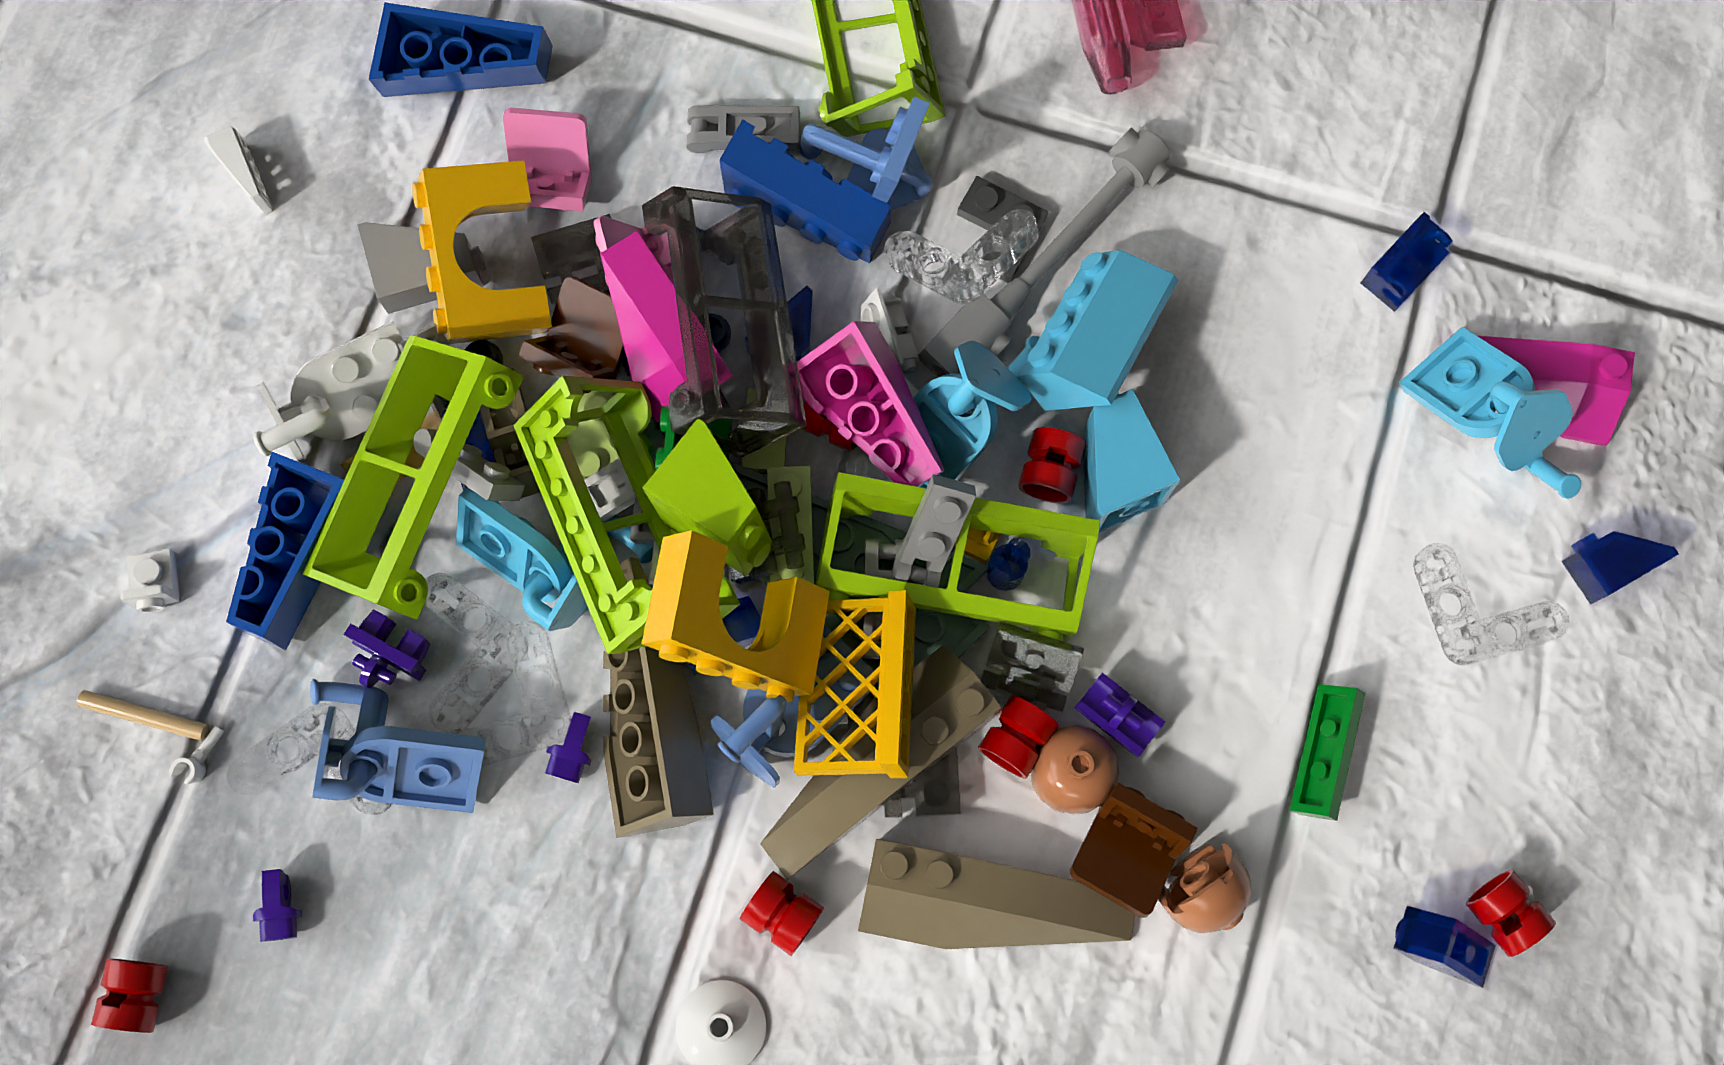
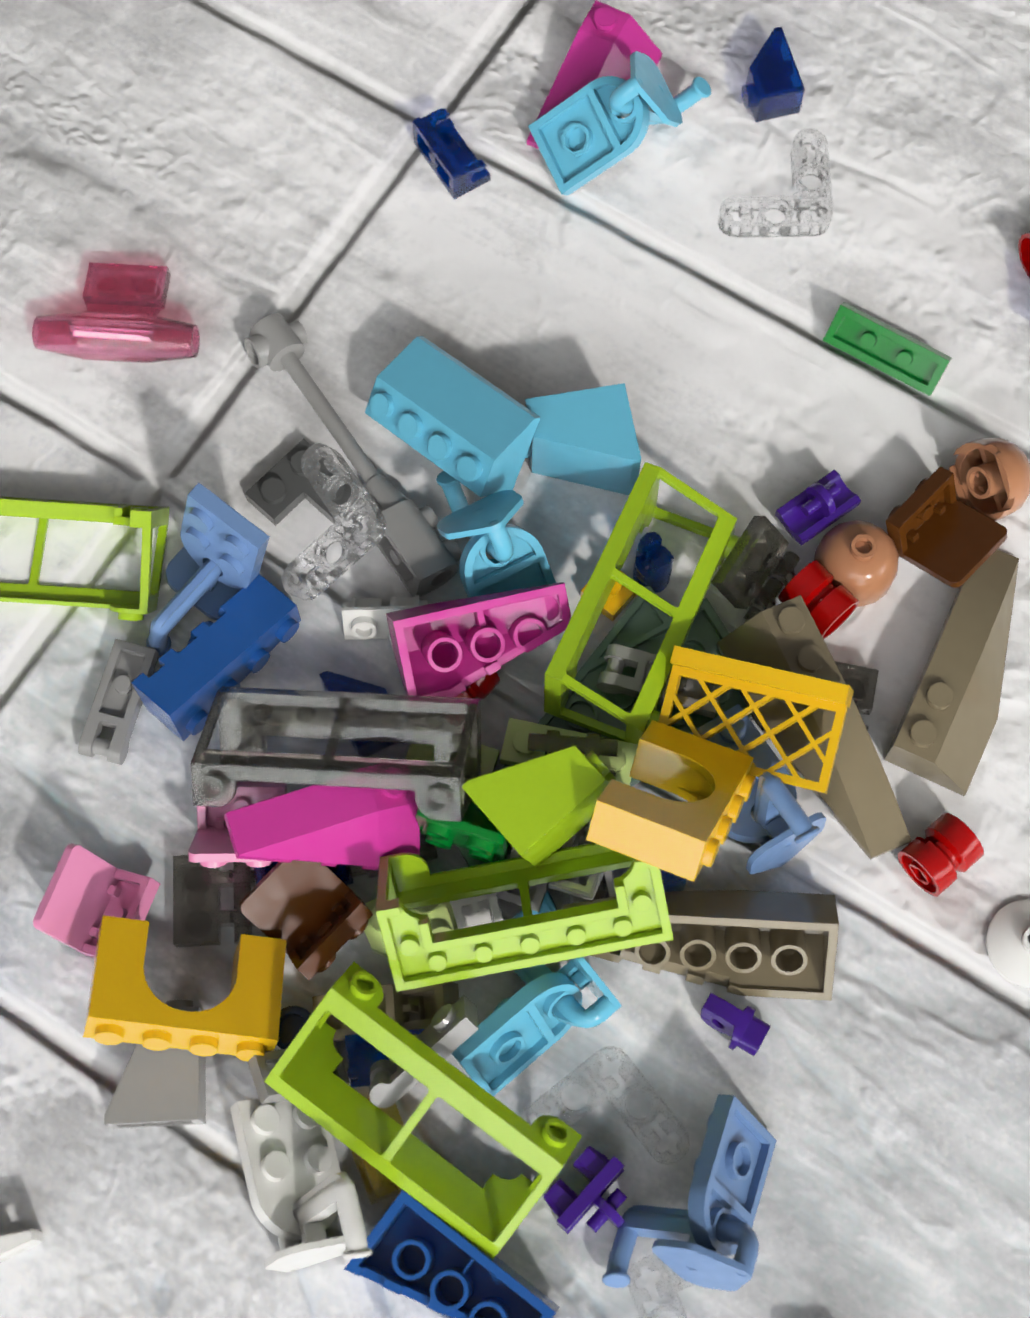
camera: 75 degrees left, 5 degrees down
clear beam [455,621,572,767] -> none
light grey plate [891,474,976,588] -> none
red wheel [1018,427,1086,503] -> none

